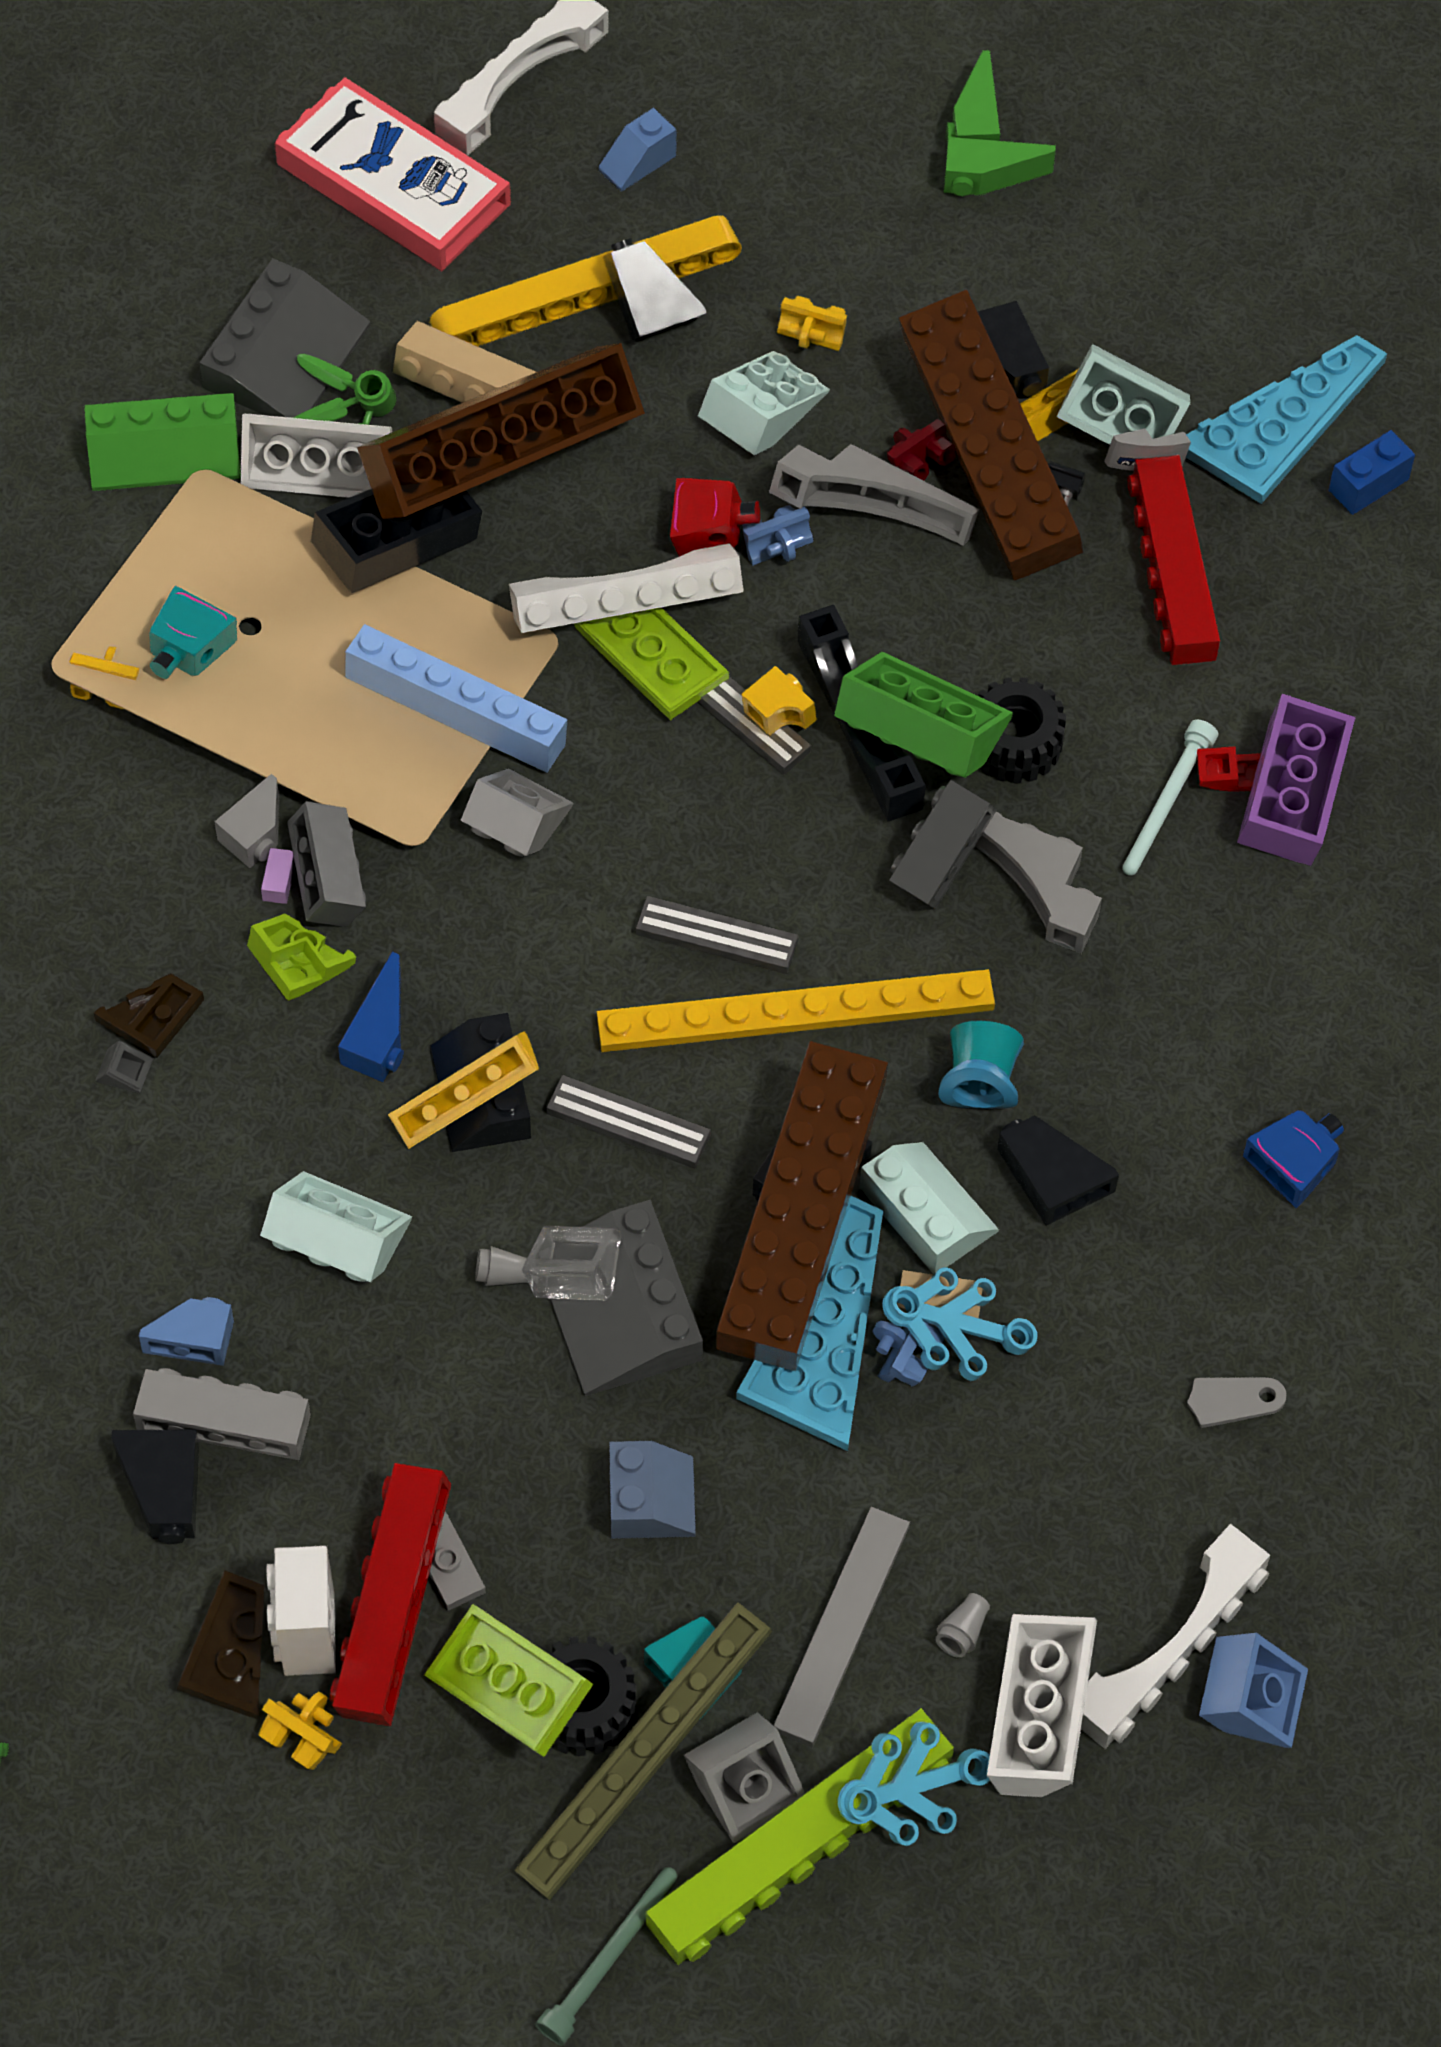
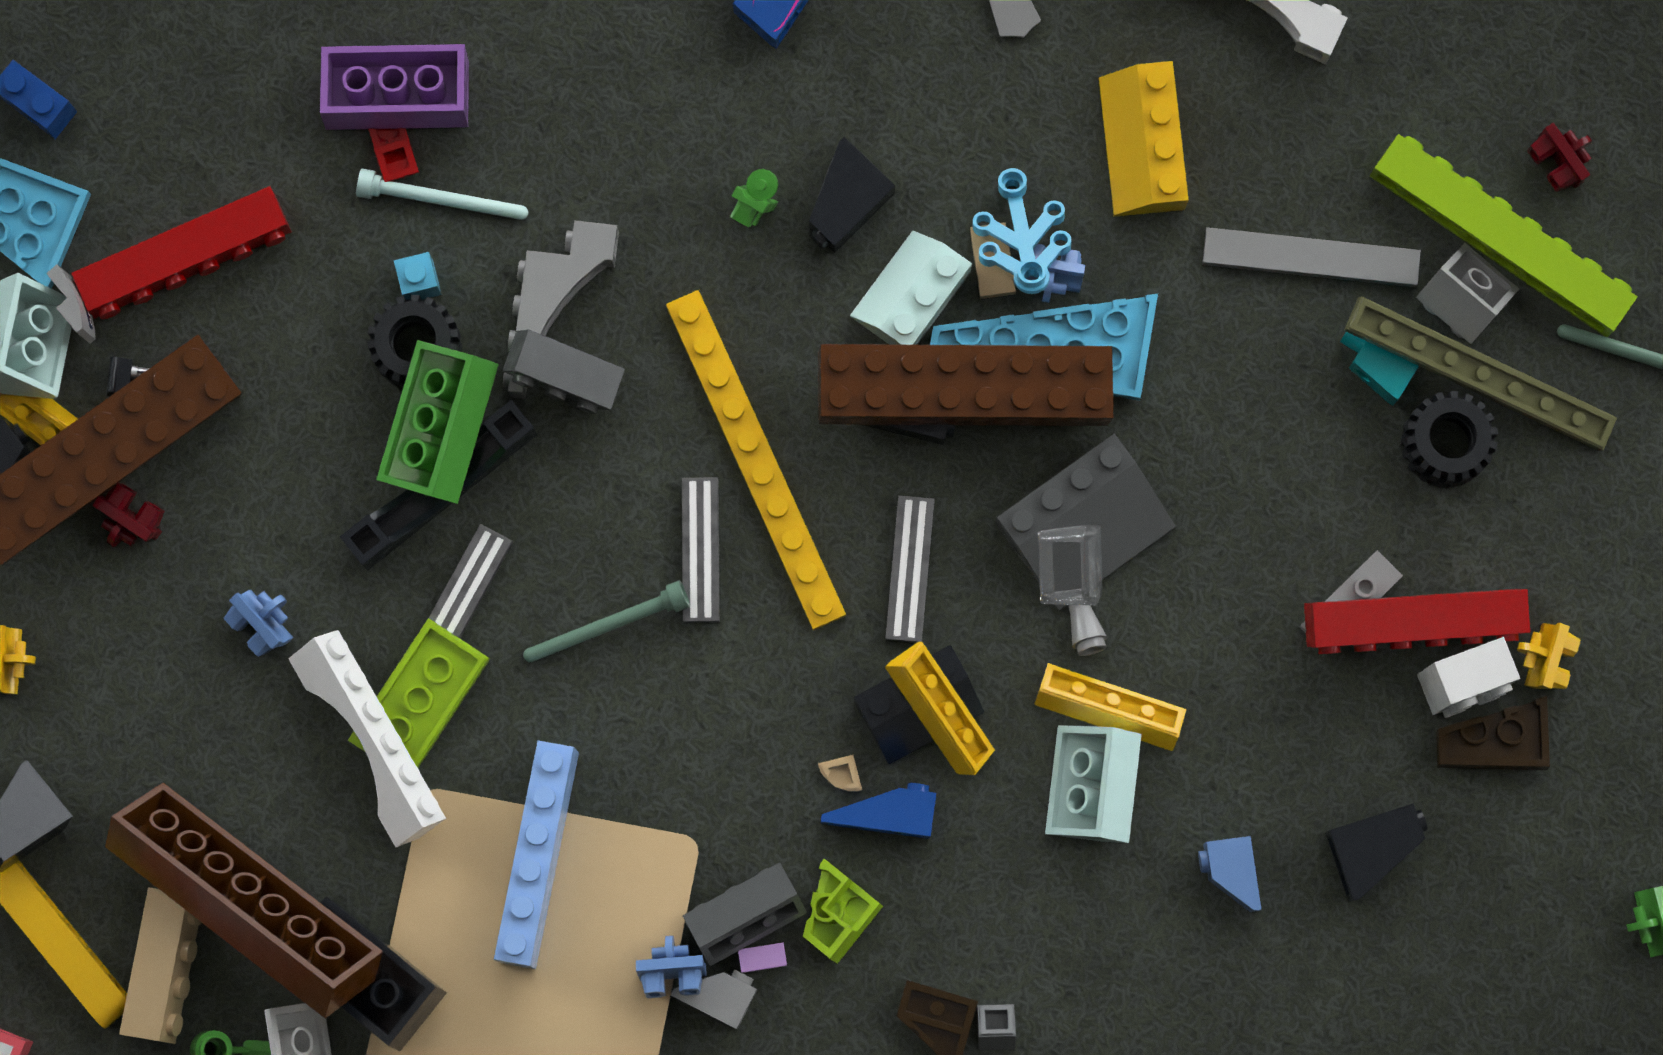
camera: 105 degrees left, 20 degrees up
light grey brick [133,1368,311,1460] -> none
lime tile [424,1604,593,1757] -> none
light grey slope [461,768,573,856] -> none
sand blue slope [609,1441,696,1539] -> none
red torso [670,478,761,557] -> none
light aqua slope [698,351,830,455] -> none
yellow brick [741,666,817,736] -> none
light grey arch [769,444,979,545] -> none
medium azure plant [838,1722,990,1846] -> none
light grey cone [936,1593,990,1658] -> none
hat [938,1021,1024,1109] -> none
white slope [987,1614,1097,1797] -> none
none -> medium azure brick [394,252,442,300]
none -> sand green piece [523,580,690,662]
none -> medium blue hips [636,936,707,998]
none -> bright green hips [730,169,778,227]
none -> tan tile [818,755,862,792]
none -> yellow slope [1035,663,1186,751]
none -> yellow slope [1099,61,1189,217]
none -> dark red hips [1527,122,1592,192]

